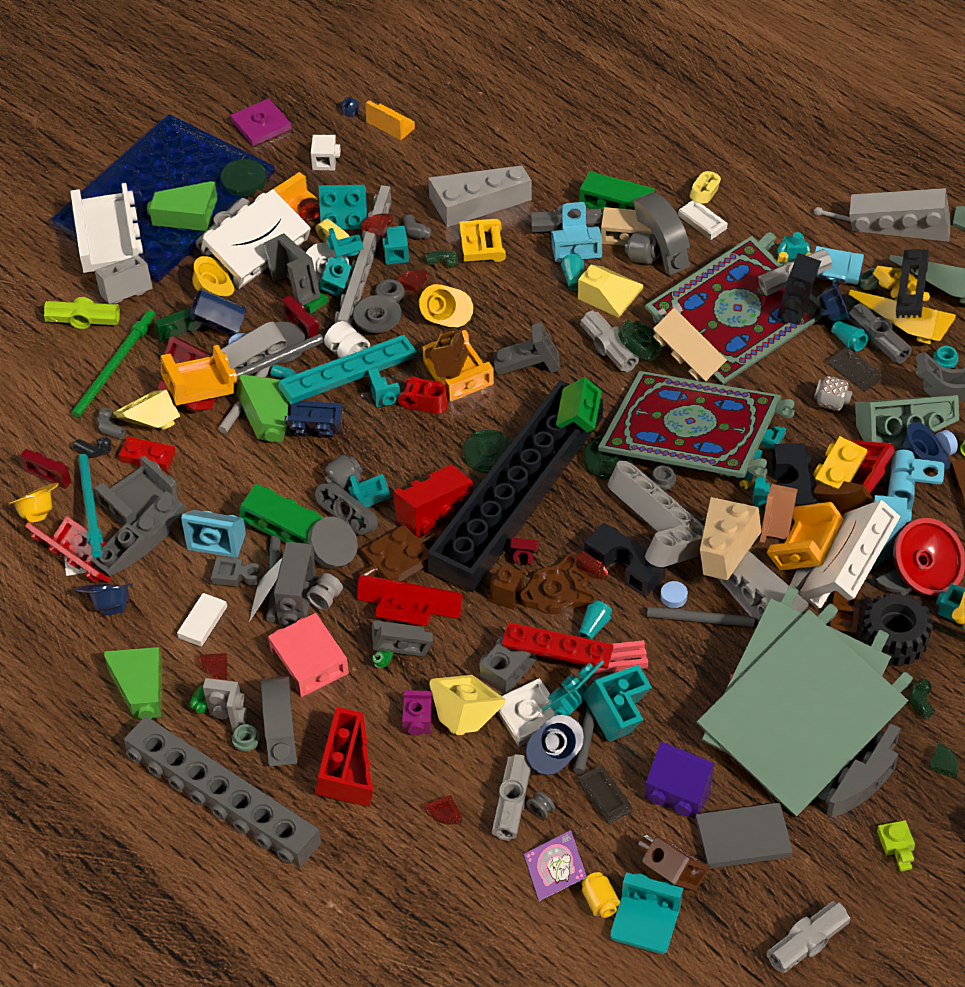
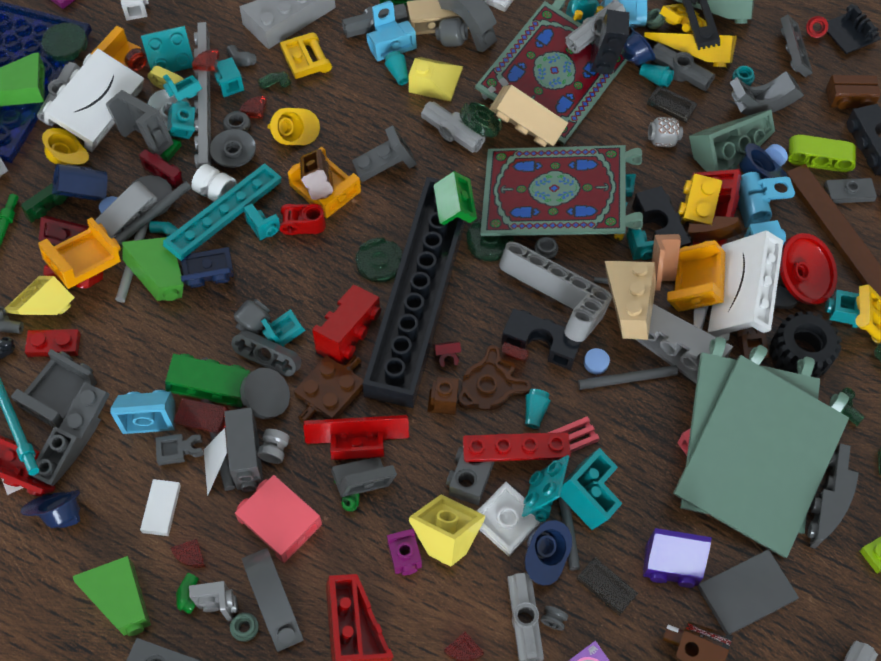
camera: 20 degrees left, 10 degrees up
none -> clear red tile [174,398,230,434]

